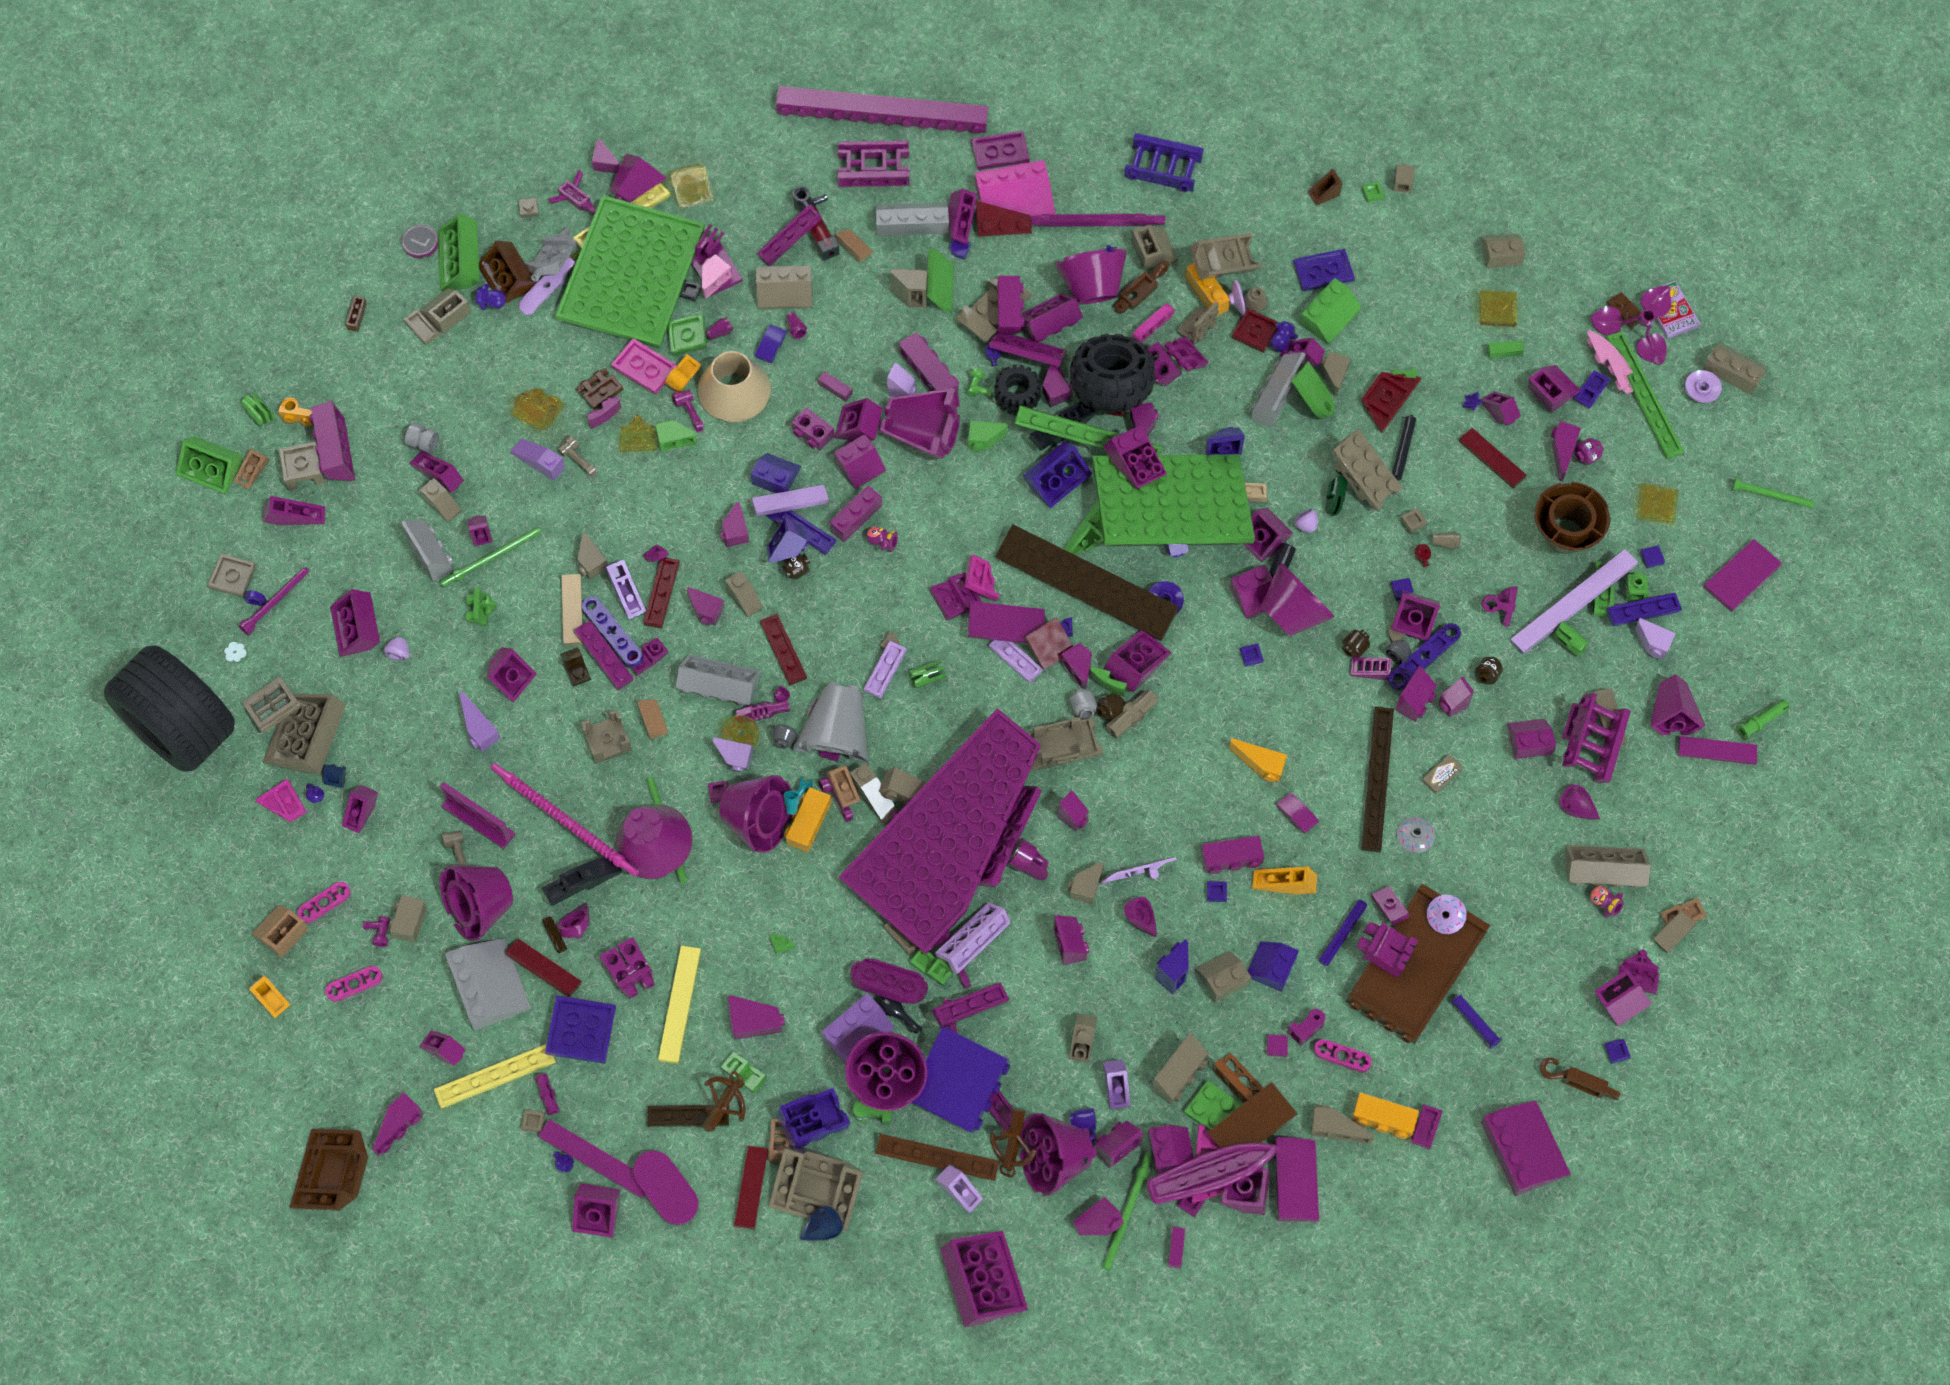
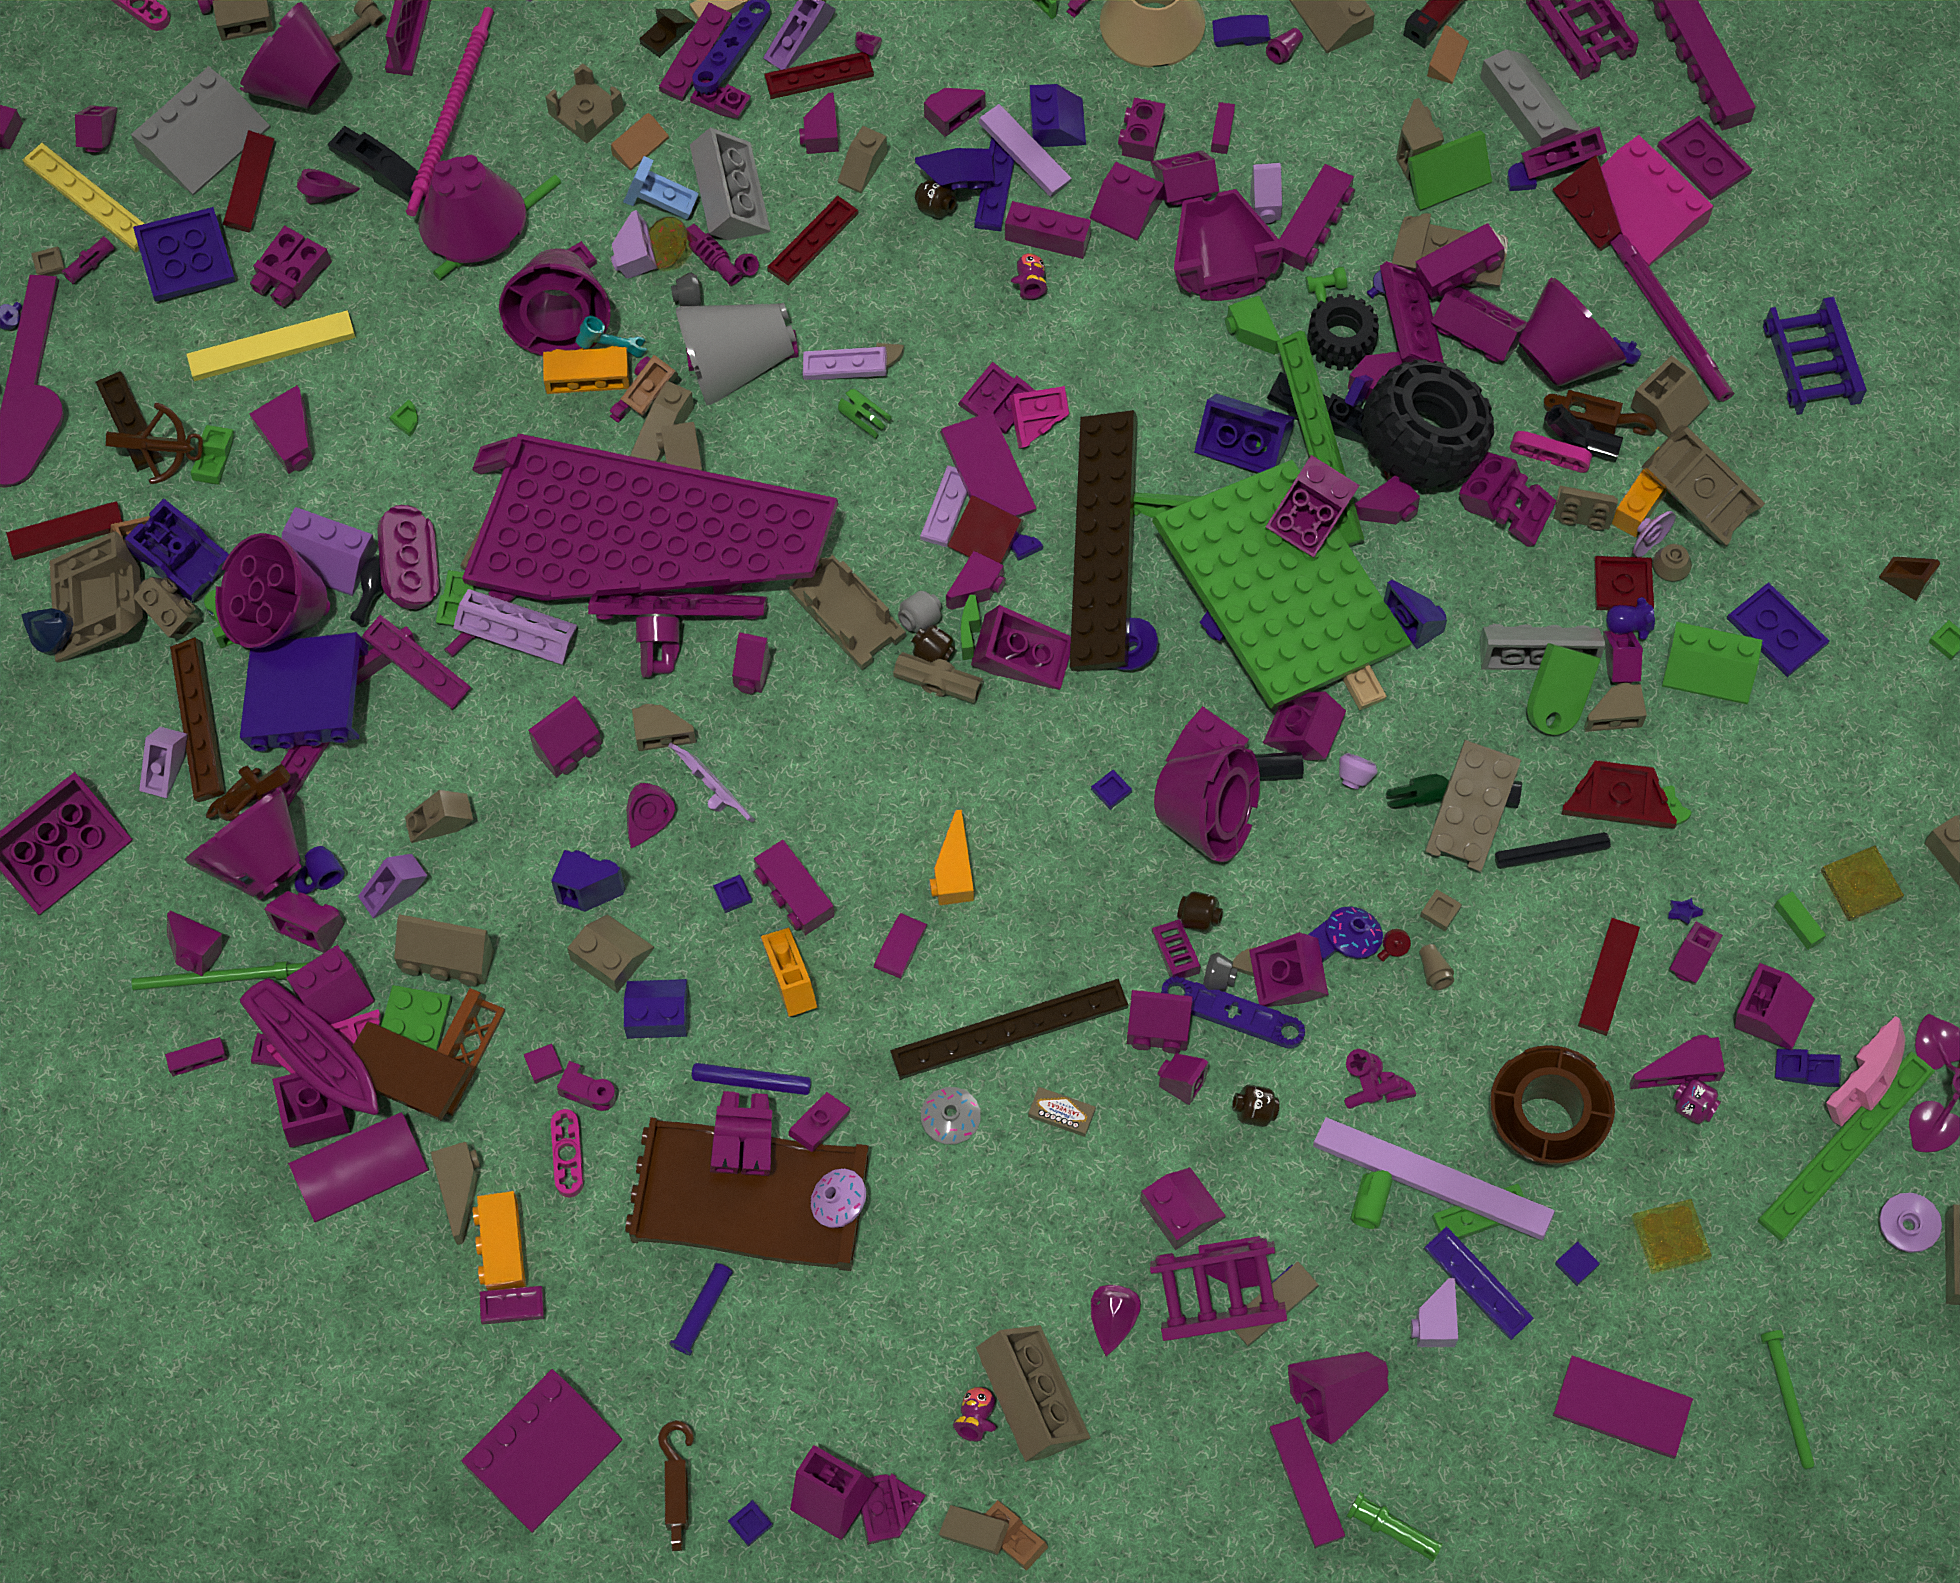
camera: 65 degrees right, 0 degrees up
dark brown axle [542,916,567,953] -> none
bright green brick [1625,571,1649,601] -> none
none -> dark tan brick [133,577,201,639]
none -> magenta tile [472,436,522,474]
none -> light blue bracket [623,156,699,220]
none -> dark purple dish [1325,906,1383,959]
none -> dark purple tile [1345,375,1374,406]
none -> black piece [1544,404,1623,462]

